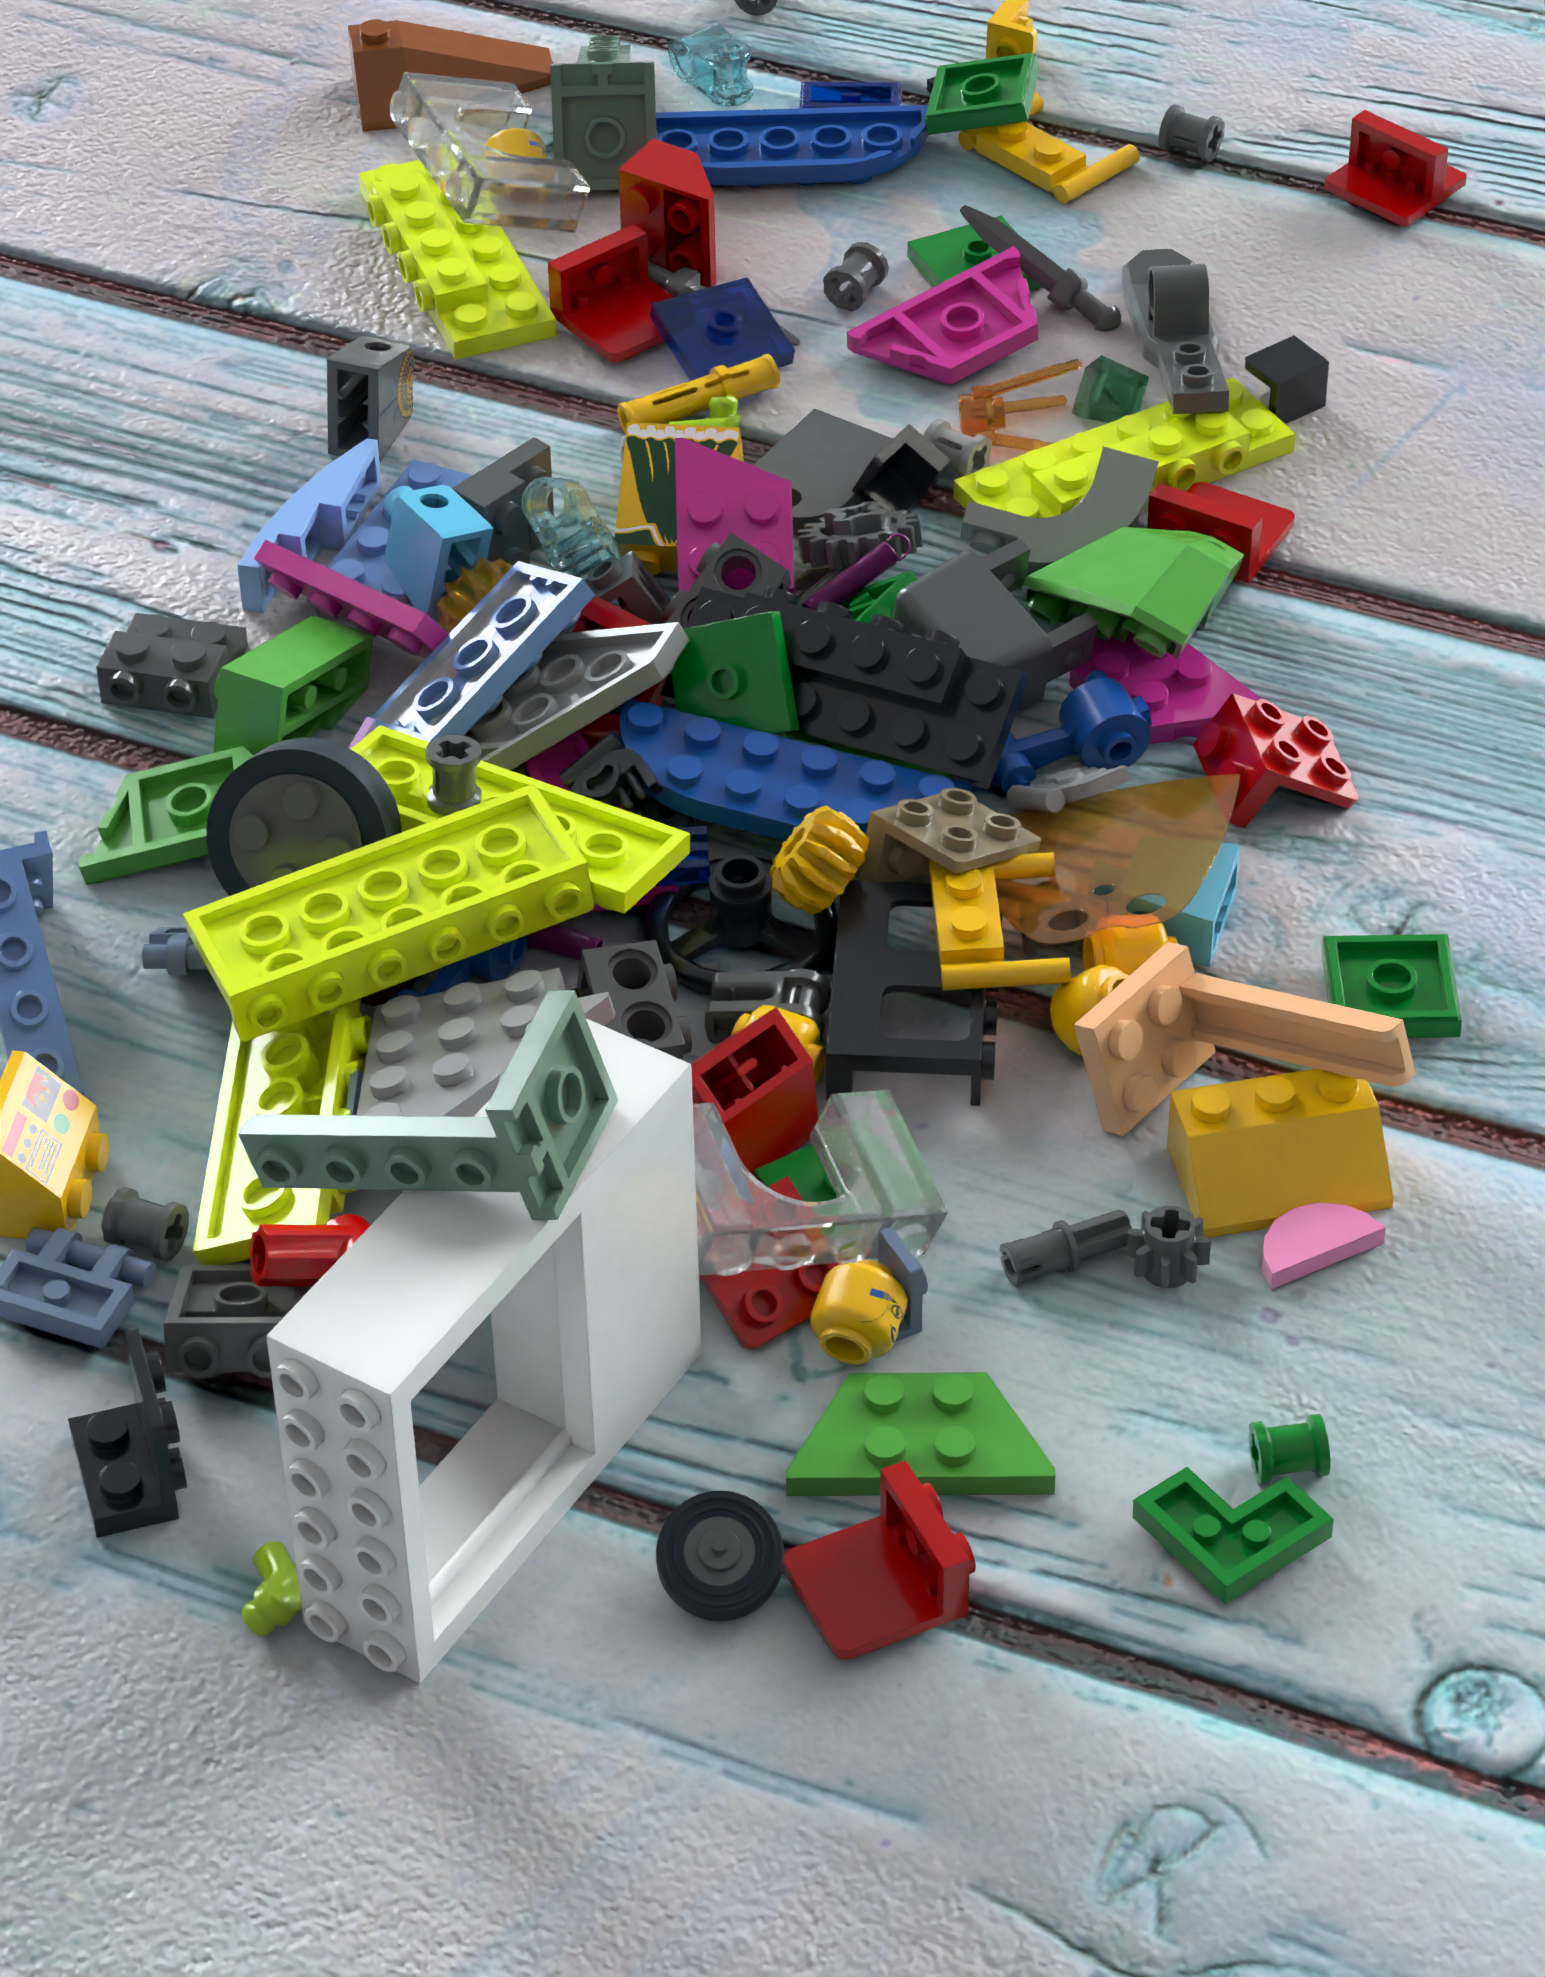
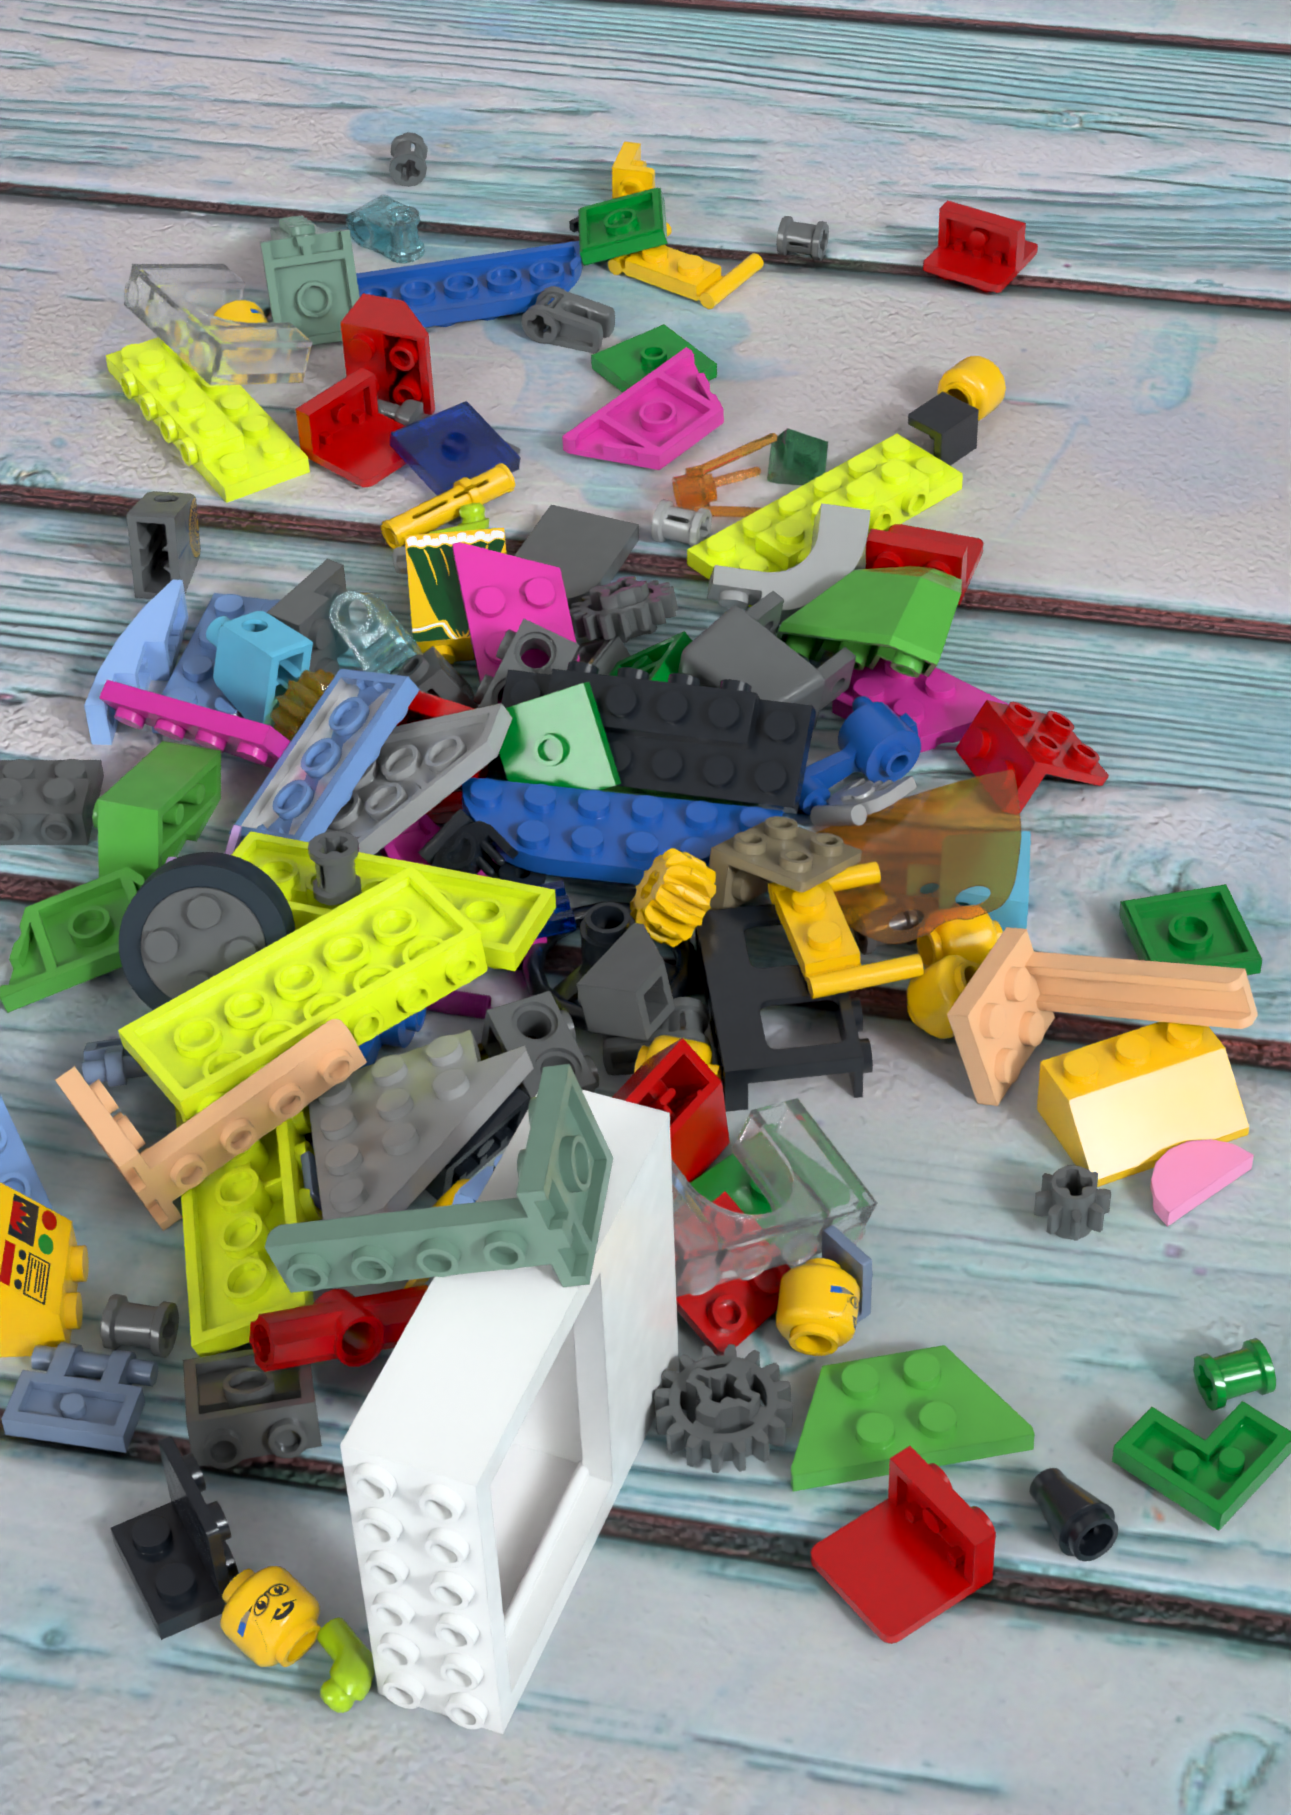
camera: 10 degrees left, 0 degrees up
dark orange wedge [348,19,553,132] -> none
black wheel [656,1491,784,1621] -> none
clear blue tile [800,82,902,108] -> none
magenta piece [802,533,911,610] -> none
dark grey bush [823,242,889,311] -> none
black panel [852,424,951,513] -> none
dark grey sword [960,205,1121,332] -> none
dark grey axle [1000,1210,1132,1285] -> none
dark grey piece [1122,249,1229,414] -> none
none -> light nougat bracket [55,1019,367,1231]
none -> yellow head [220,1566,321,1667]
none -> dark grey piece [521,286,615,354]
none -> dark grey slope [577,923,675,1040]
none -> dark grey gear [654,1344,793,1473]
none -> yellow head [937,356,1006,421]
none -> black cone [1029,1468,1118,1562]

